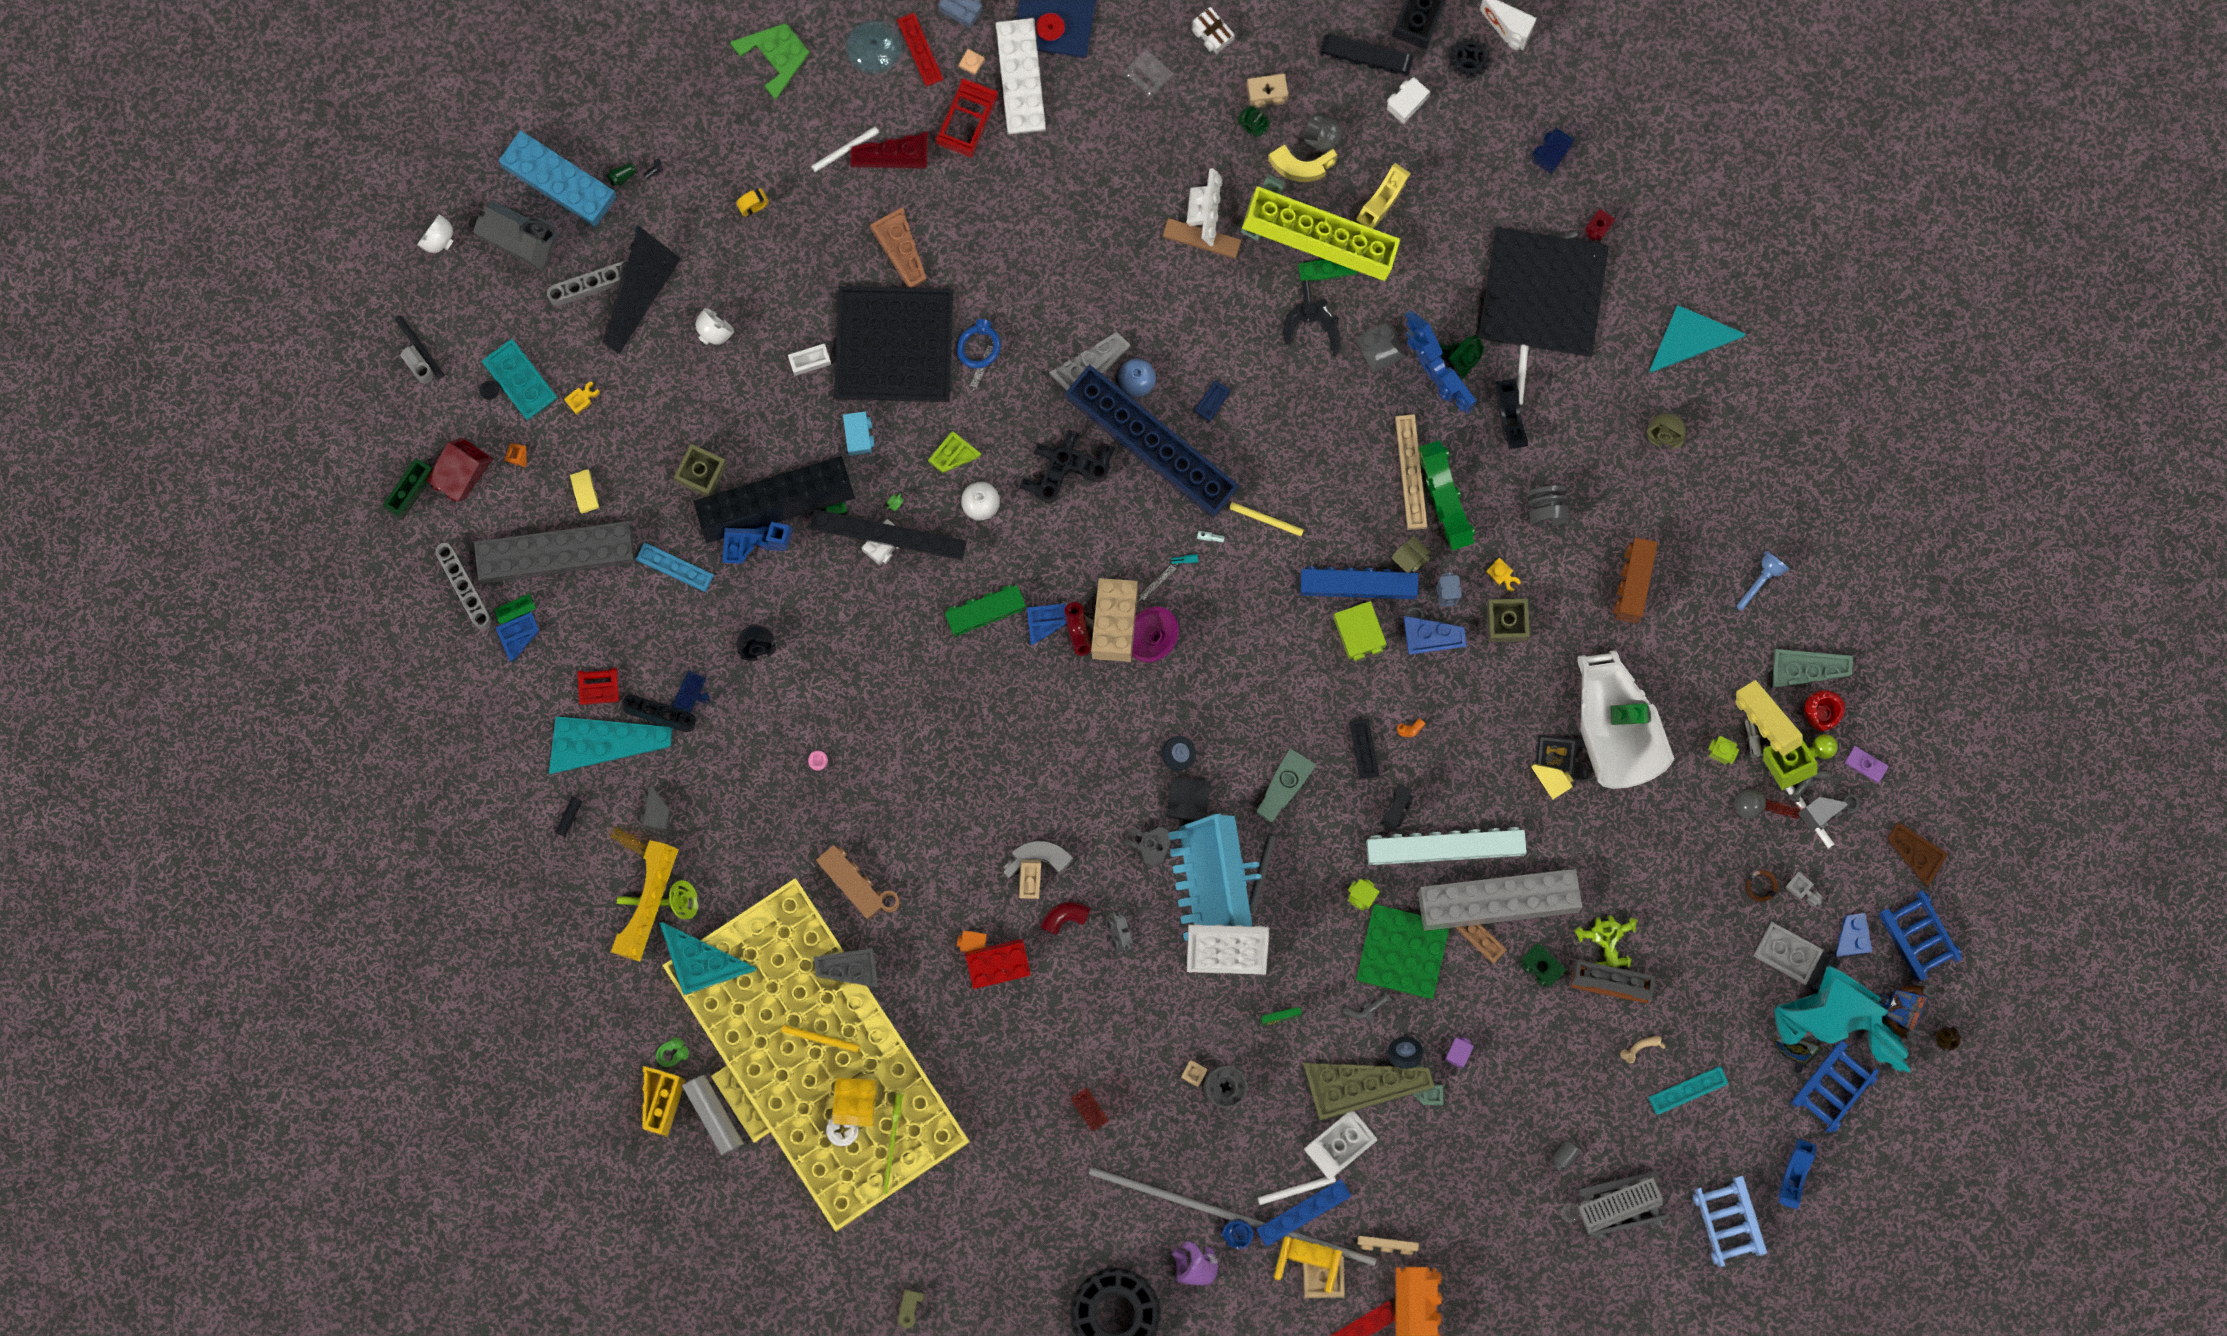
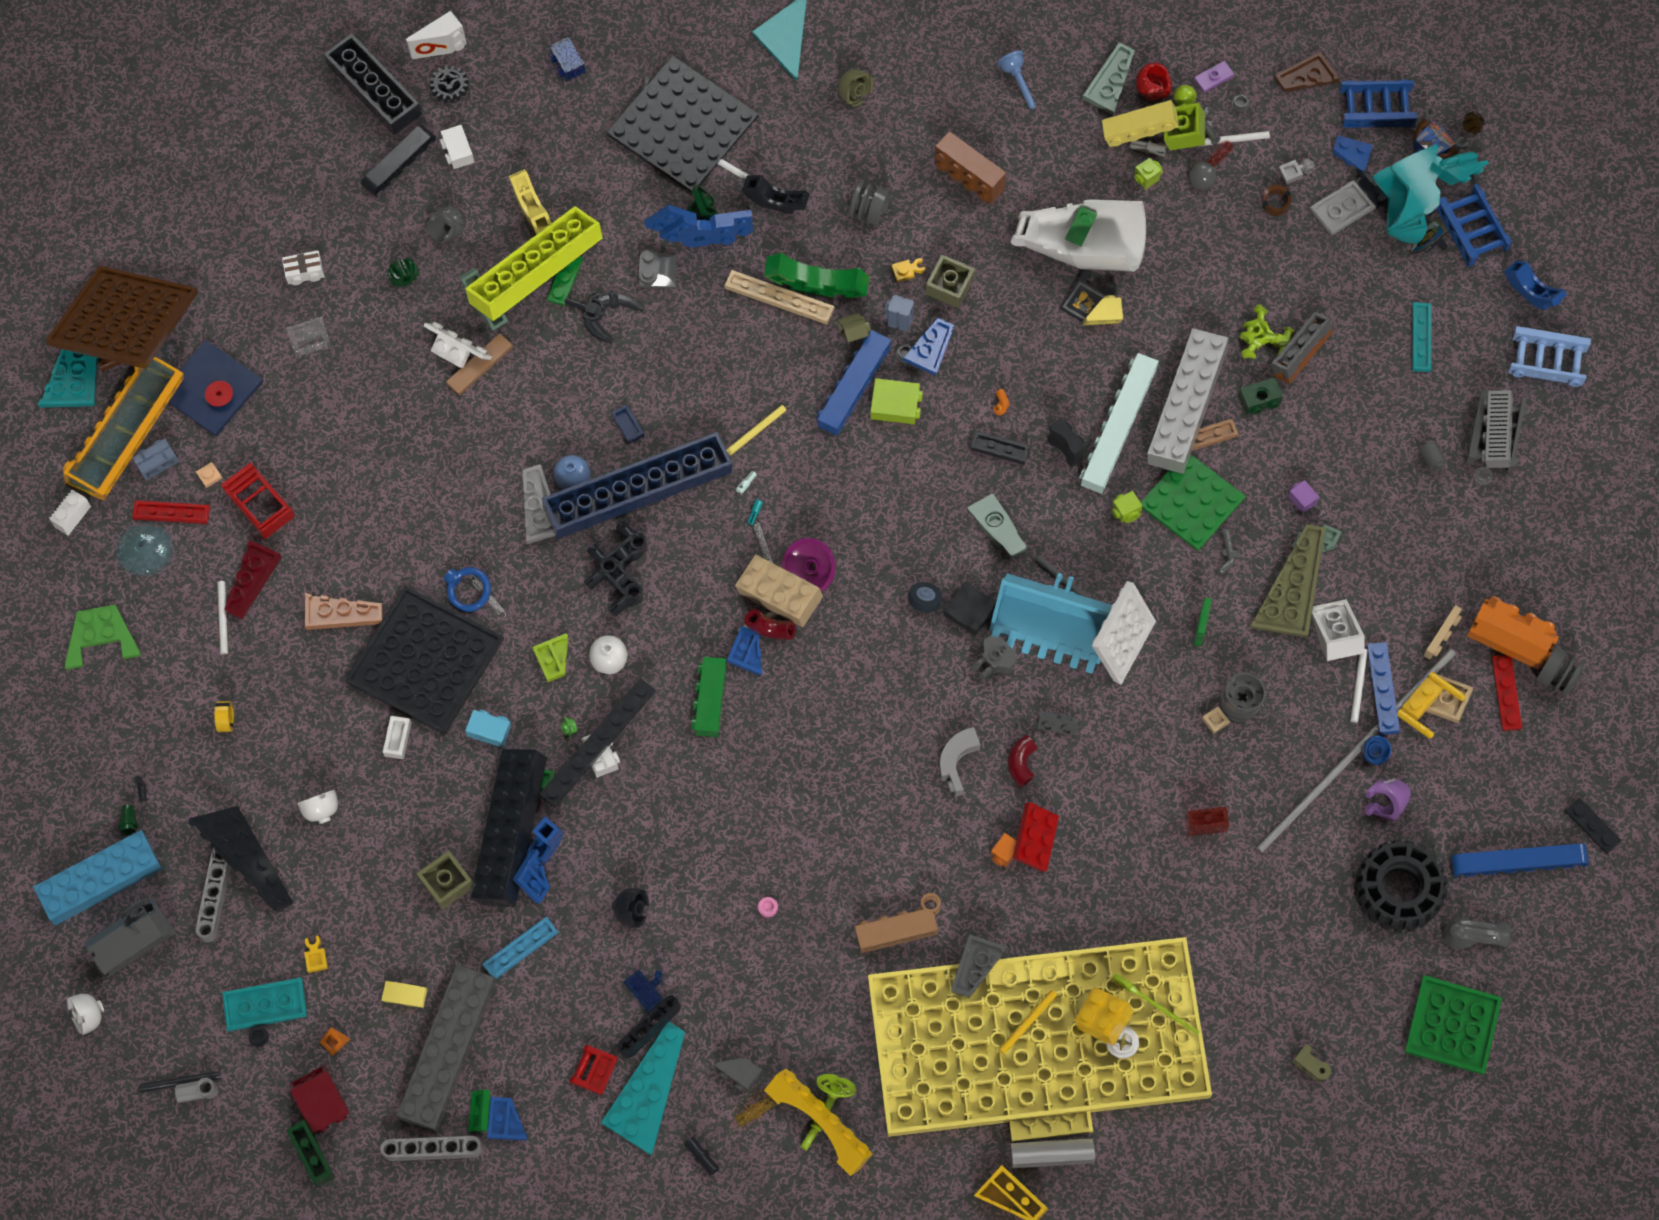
camera: 60 degrees left, 10 degrees down
bright green piece [656,1037,689,1067] -> none
teal tile [660,922,757,996] -> none
white plate [996,18,1046,134] -> none
tan plate [1019,859,1041,899] -> none
tan brick [1247,74,1288,108] -> none
light yellow arch [1268,144,1337,182] -> none
black wheel [1388,1037,1423,1069] -> none
dark red brick [1585,209,1615,242] -> none
tan piece [1620,1035,1666,1063] -> none
slope [1798,797,1847,831] -> none

